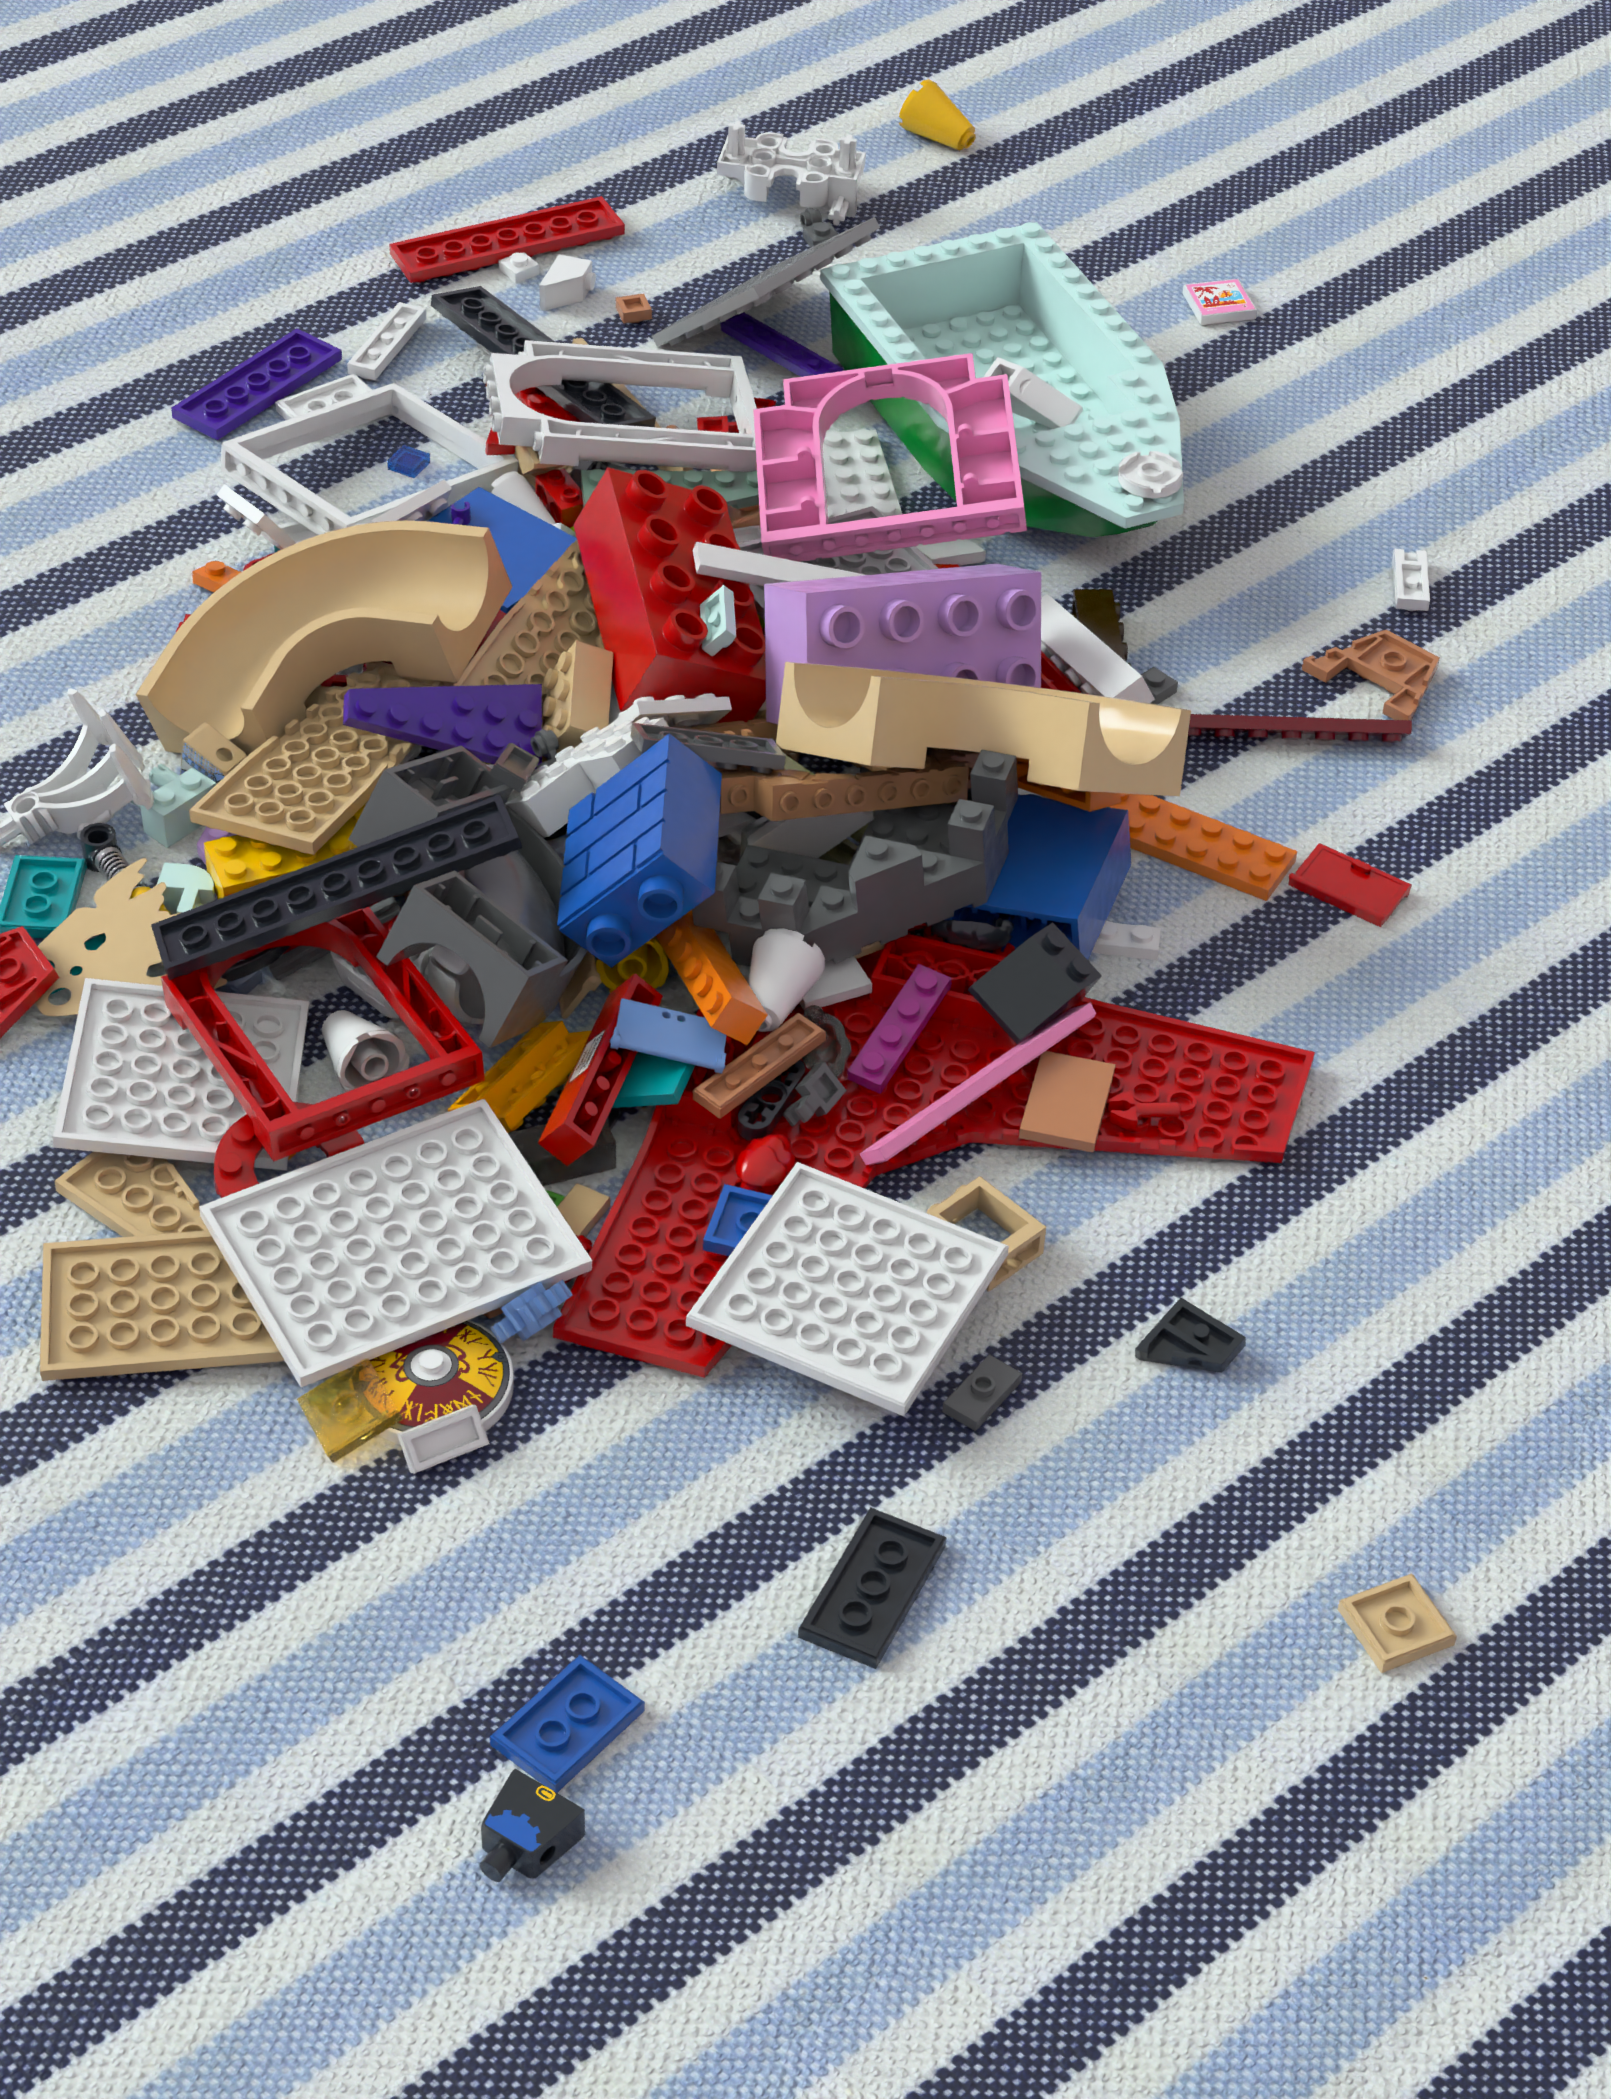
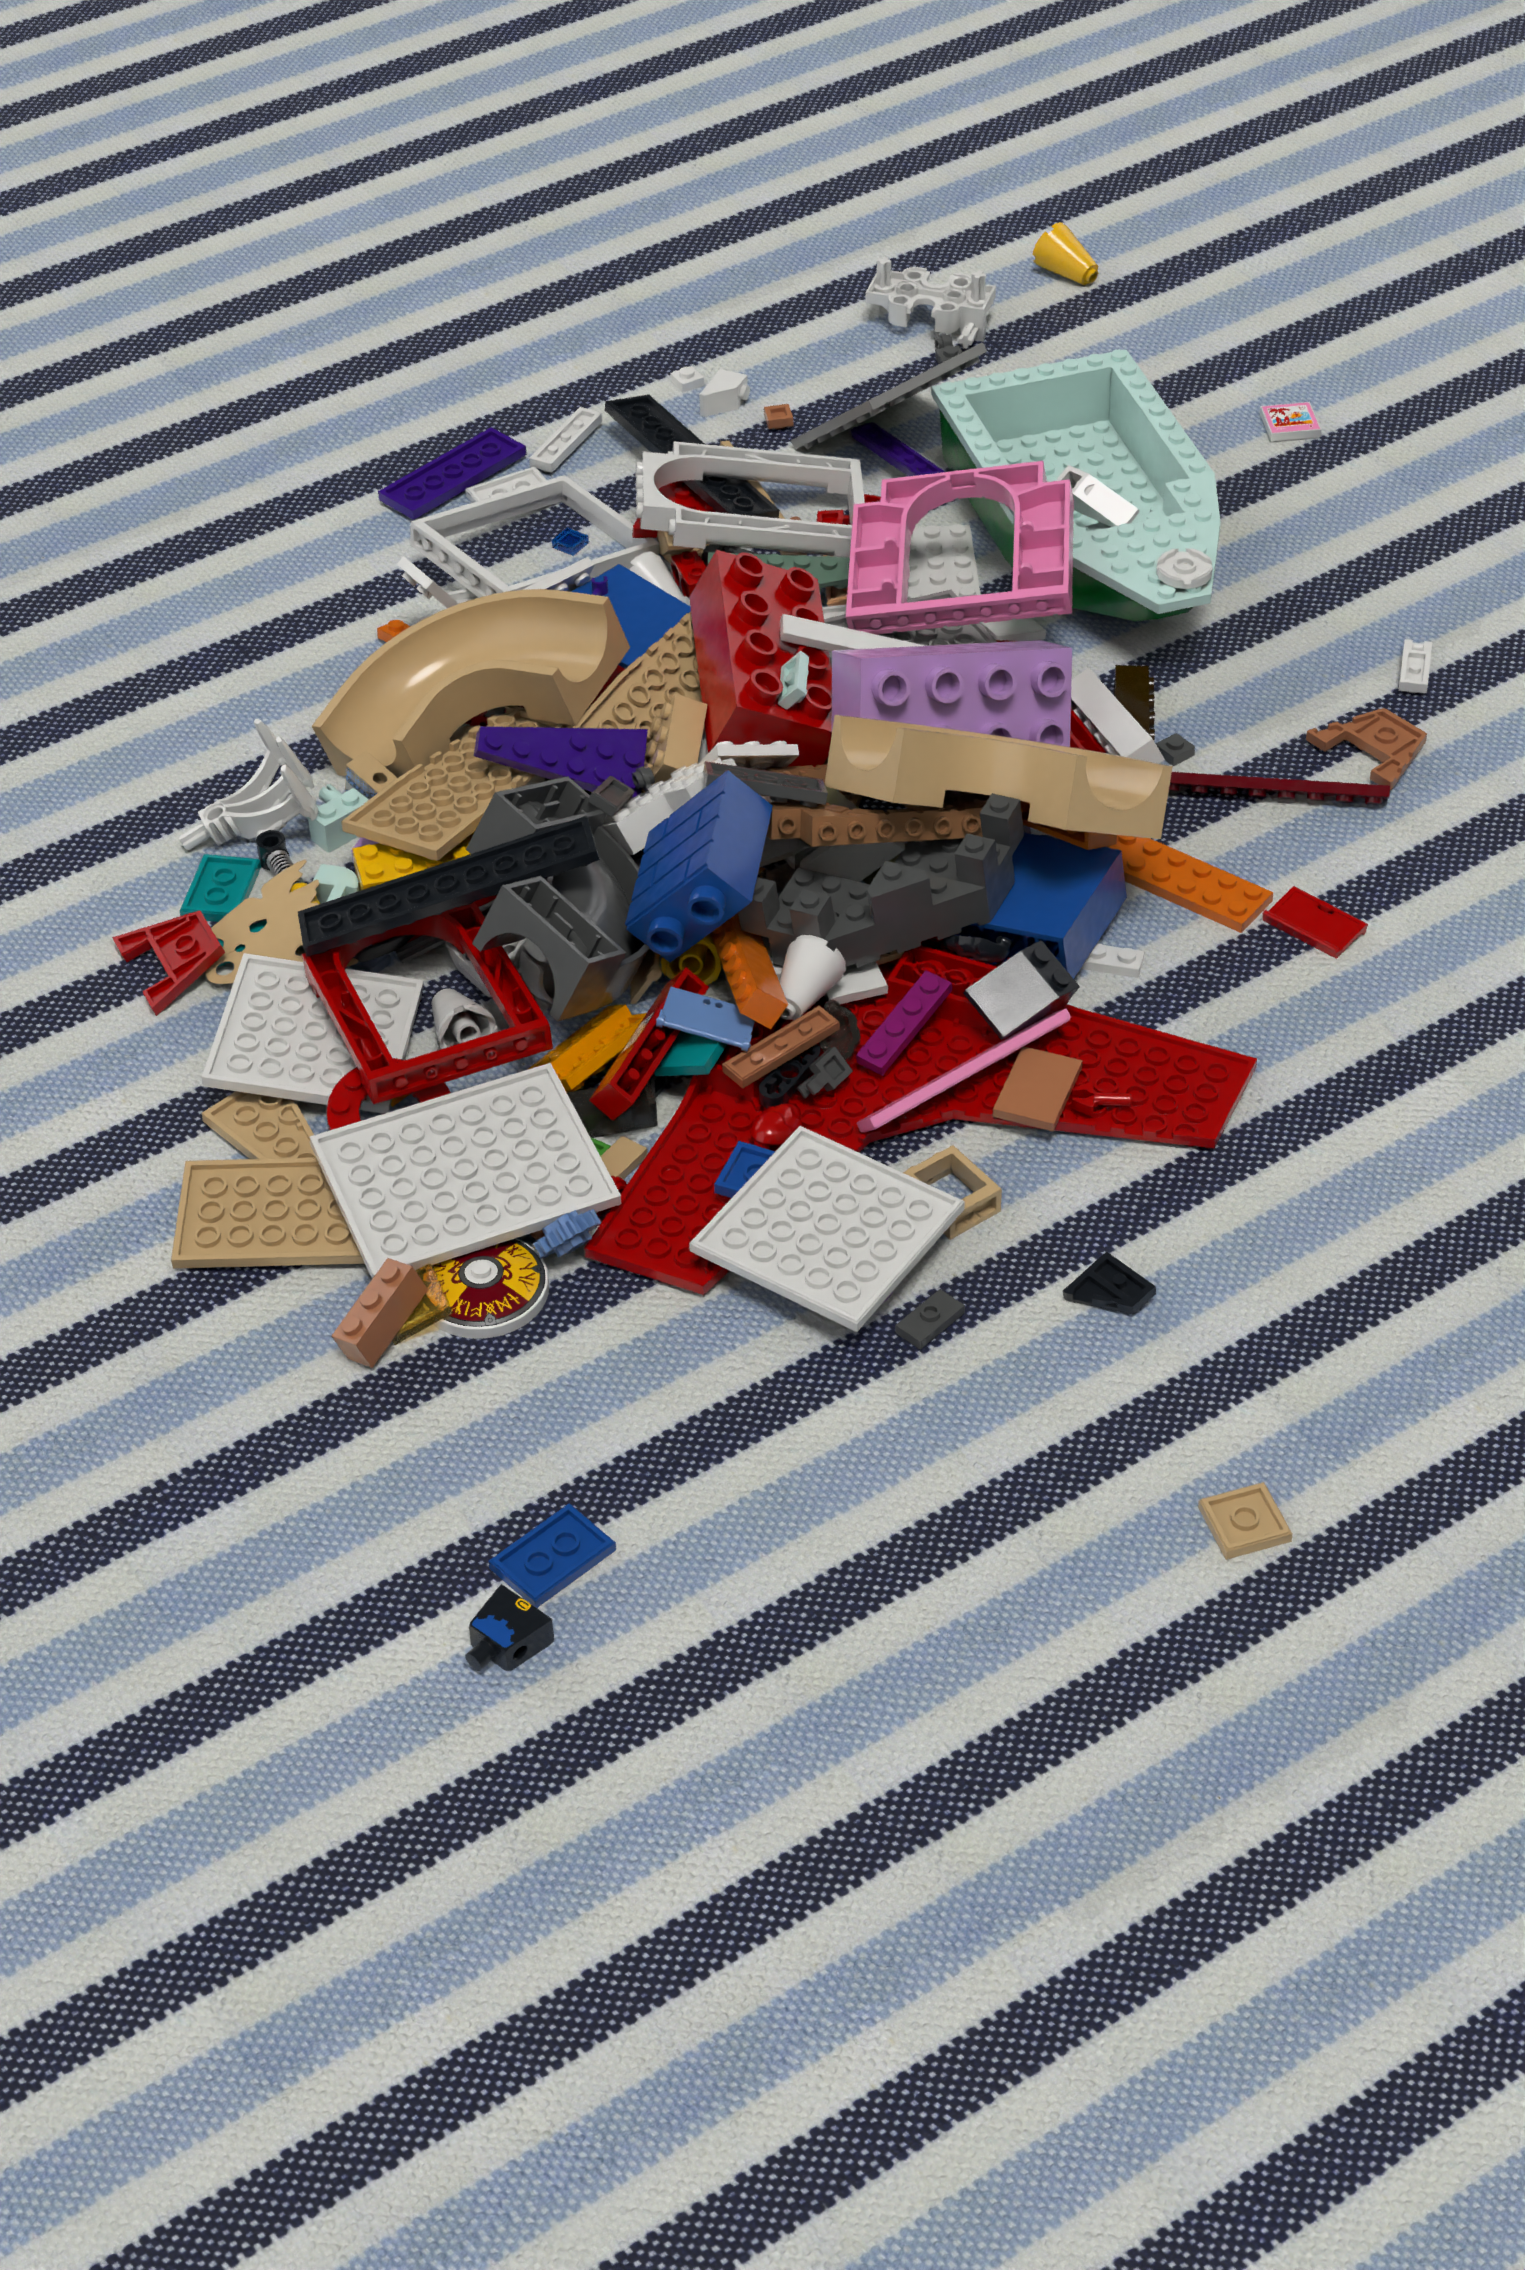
camera: 10 degrees right, 0 degrees up
red plate [389,196,625,283] -> none
white tile [397,1405,489,1474] -> none
black tile [798,1507,947,1669] -> none
none -> nougat brick [331,1258,428,1368]

